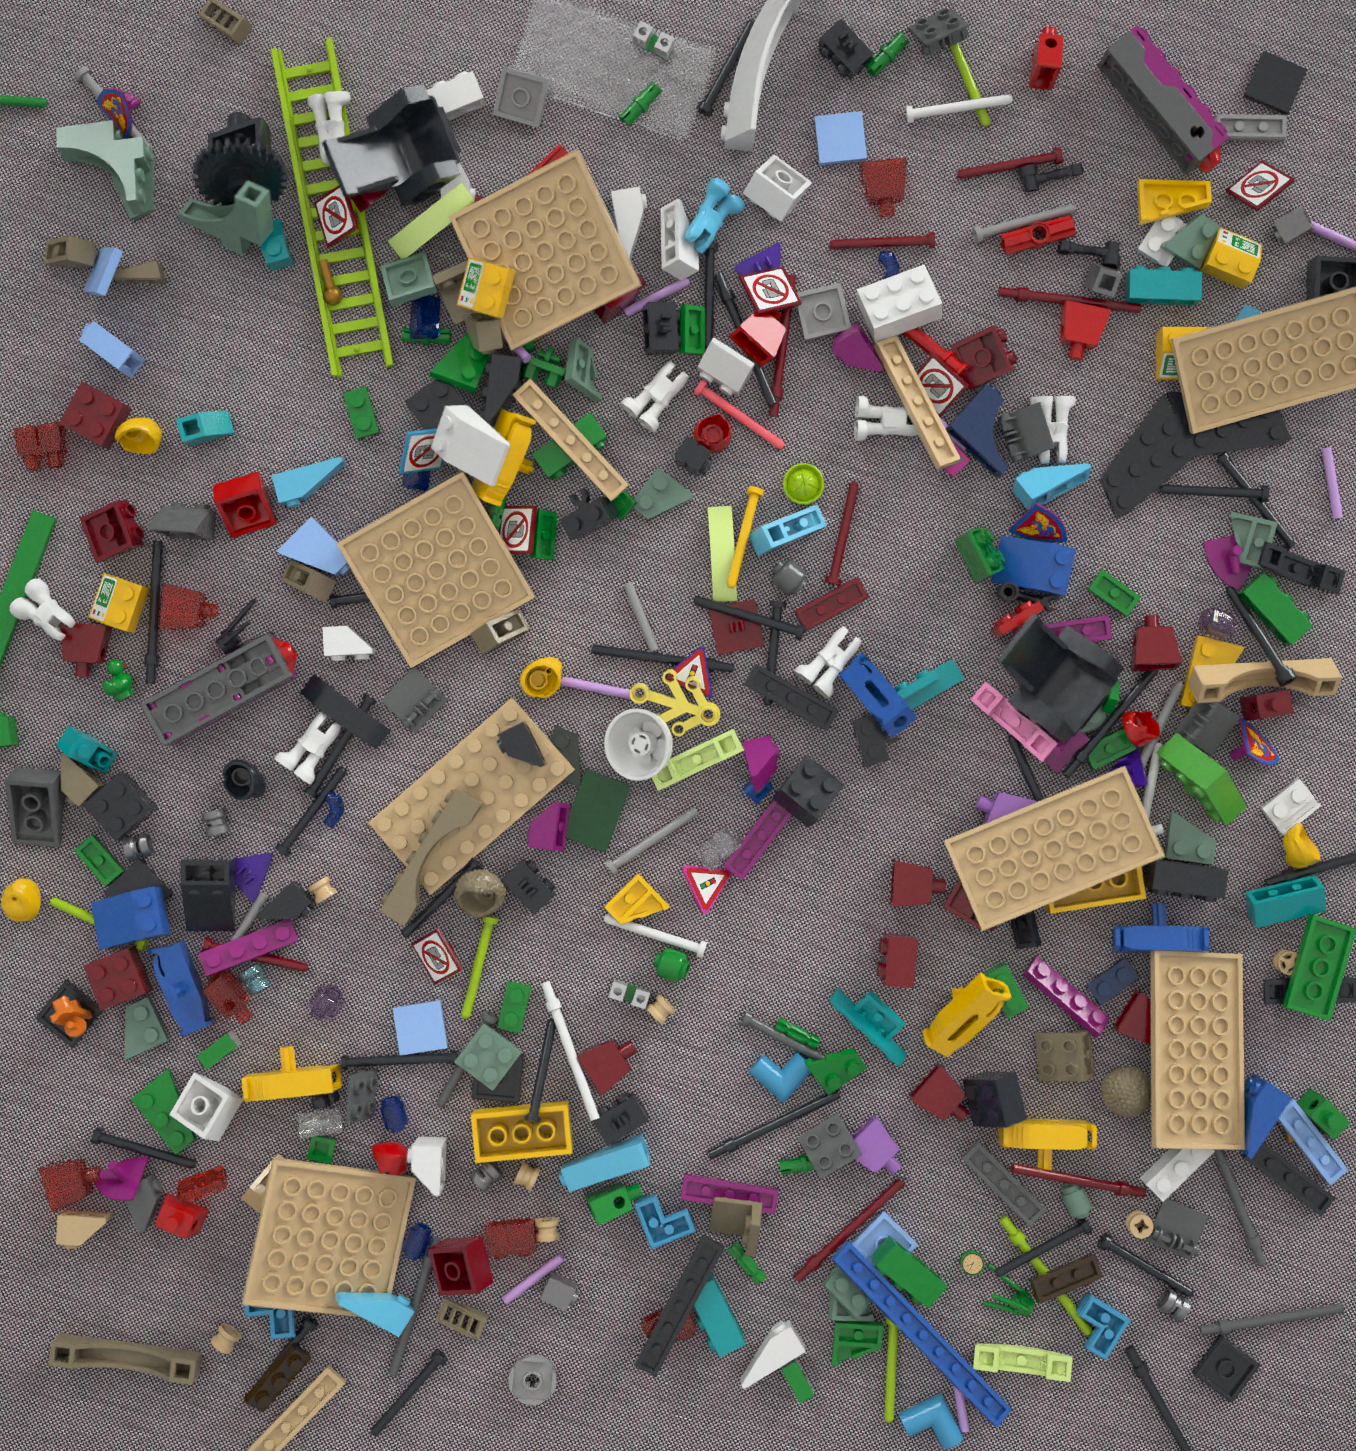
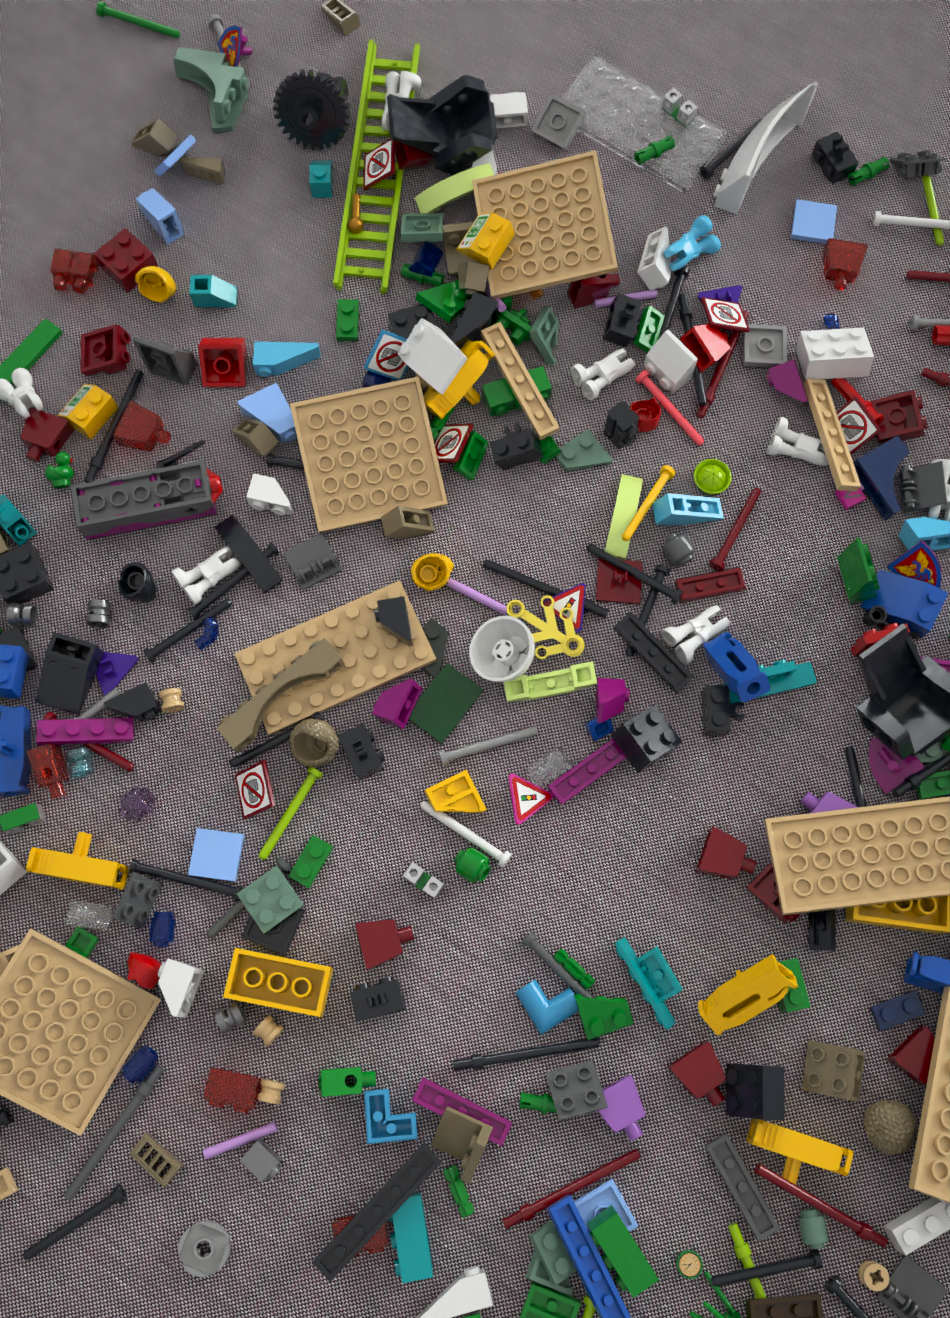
camera: 15 degrees right, 15 degrees down
sand green arch [178,181,274,255] -> none
black tile [310,1089,340,1110] -> none
medium azure slope [334,1292,415,1337] -> none
dark red brick [428,1236,494,1296] -> none
black bar [524,1019,556,1125] -> none
white bar [541,981,600,1121] -> none
medium azure slope [558,1134,651,1192] -> none
white slope [611,187,648,261] -> none
light grey bar [624,583,659,652] -> none
tan wheel [646,994,676,1024] -> none
white slope [743,155,812,221] -> none
dark red bar [829,231,935,249] -> none
dark red brick [876,933,918,988] -> none
bright pink slope [970,682,1058,762] -> none
magenta plate [1023,955,1110,1038] -> none

